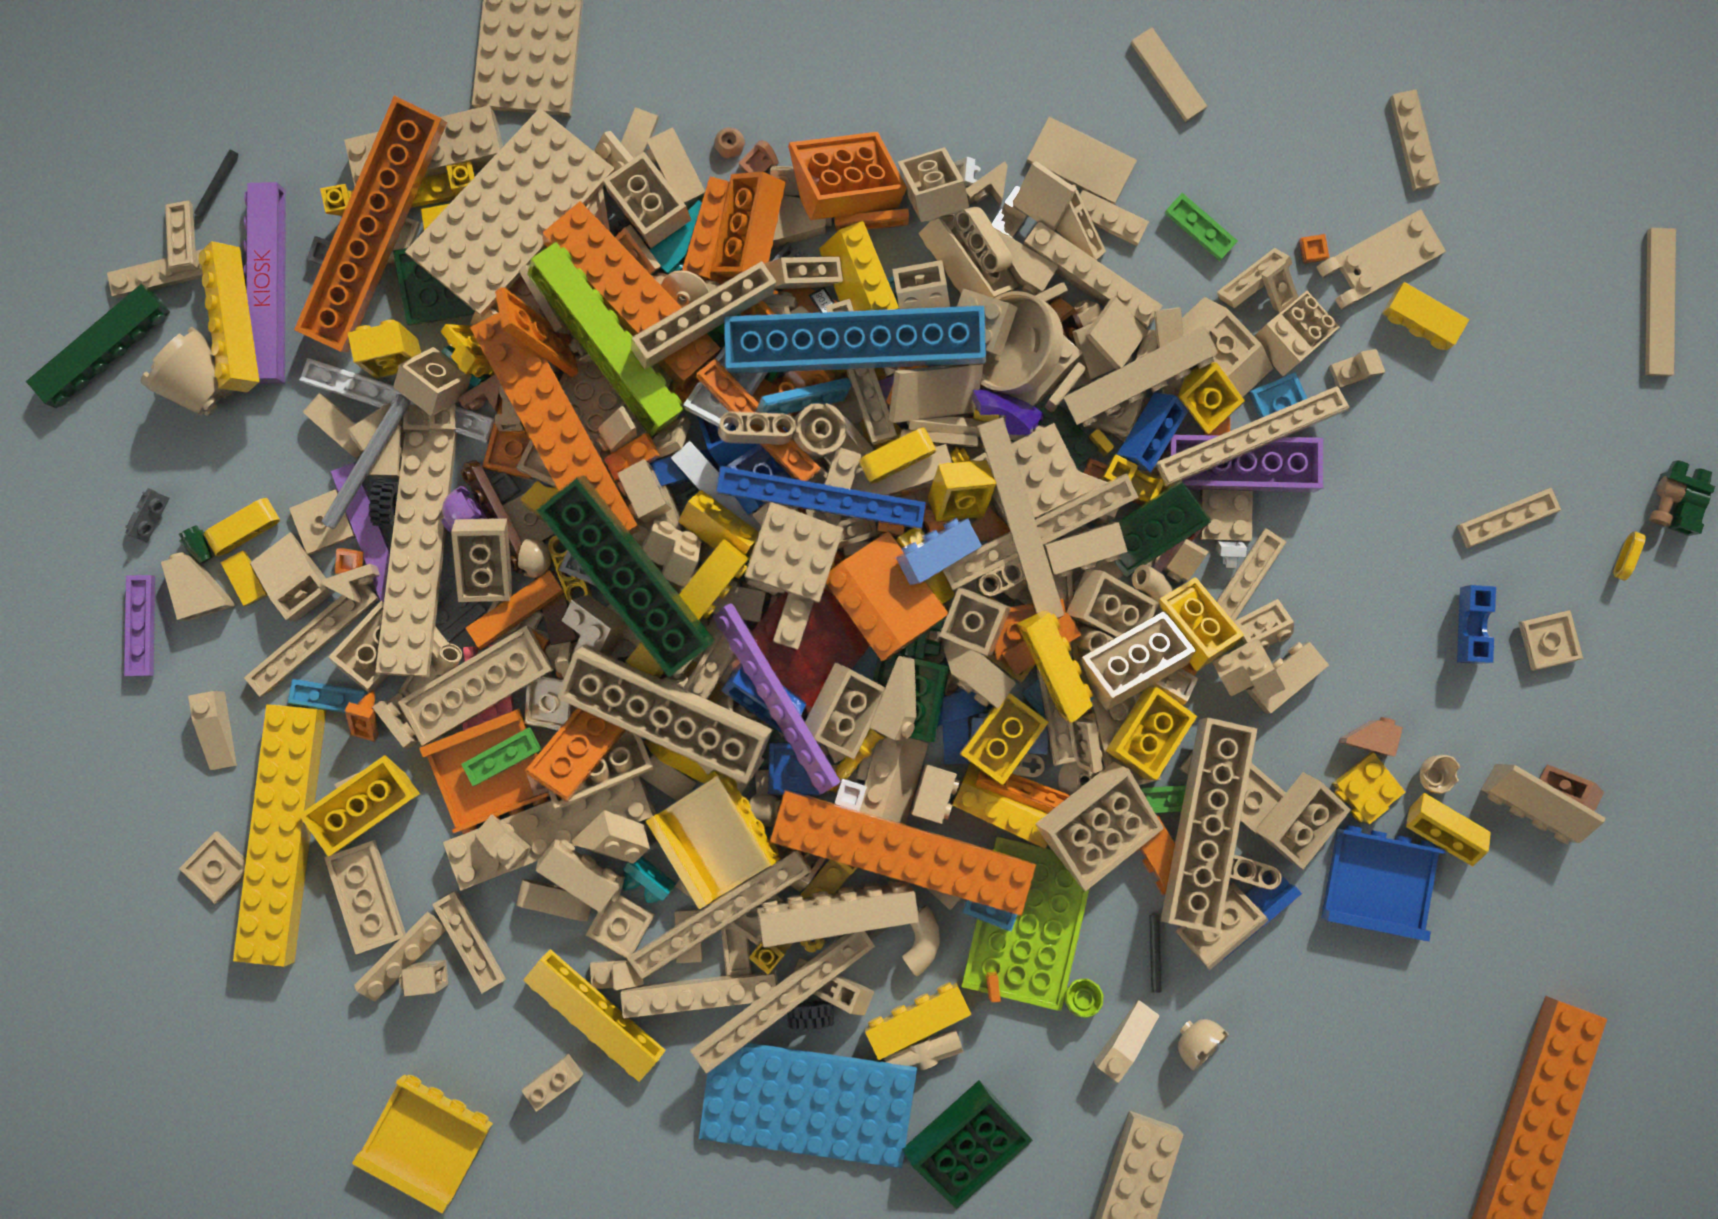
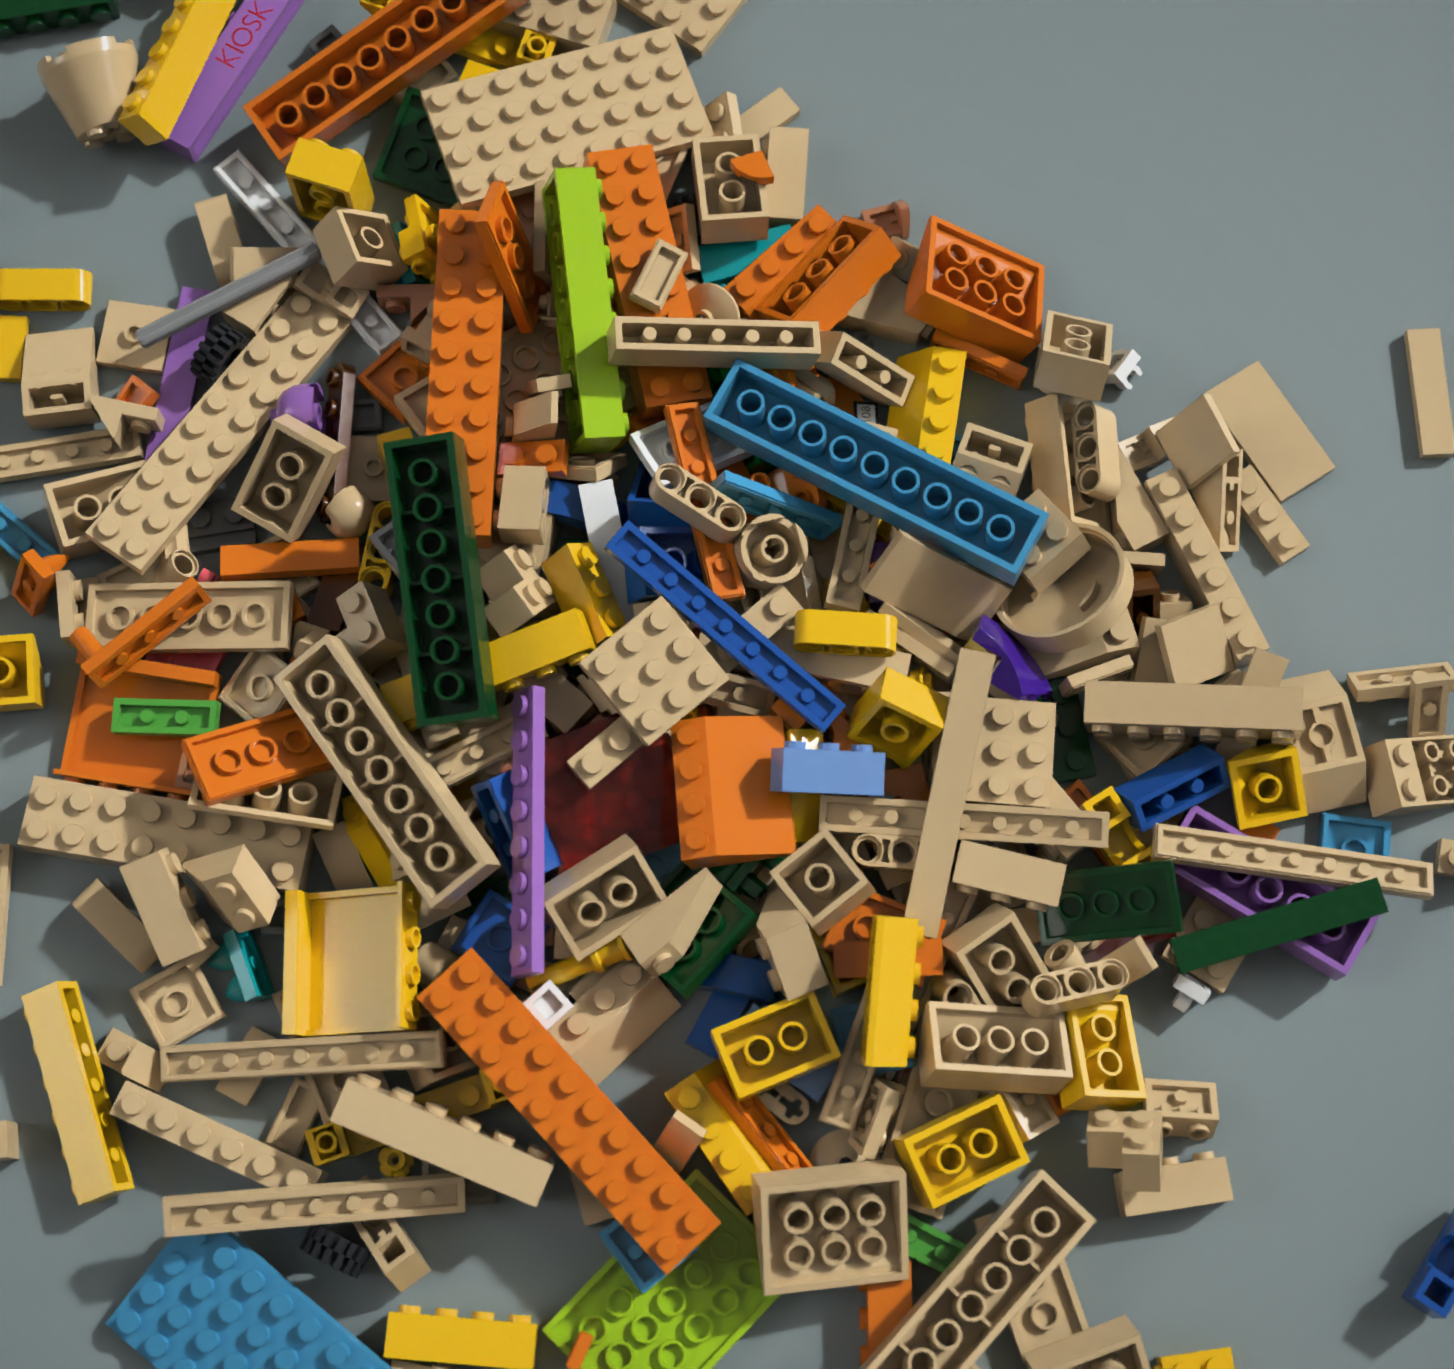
camera: 25 degrees right, 10 degrees down
tan slope [475,814,531,870] -> none
medium nougat plate [714,127,745,158] -> none
tan cylinder [902,905,940,977] -> none
tan brick [911,764,960,824] -> none
tan slope [966,161,1008,206] -> none
yellow tile [1089,429,1114,457] -> none
bright green plate [1164,193,1238,261] -> none
tan tile [1216,528,1287,621] -> none
nougat slope [1339,717,1403,757] -> none
none -> orange piece [70,576,212,689]
none -> tan plate [526,373,572,397]
none -> tan tile [628,238,689,314]
none -> tan slope [653,1110,707,1175]
none -> orange tile [730,150,774,185]
none -> tan beam [1021,959,1129,1017]
none -> dark green tile [1169,877,1389,974]

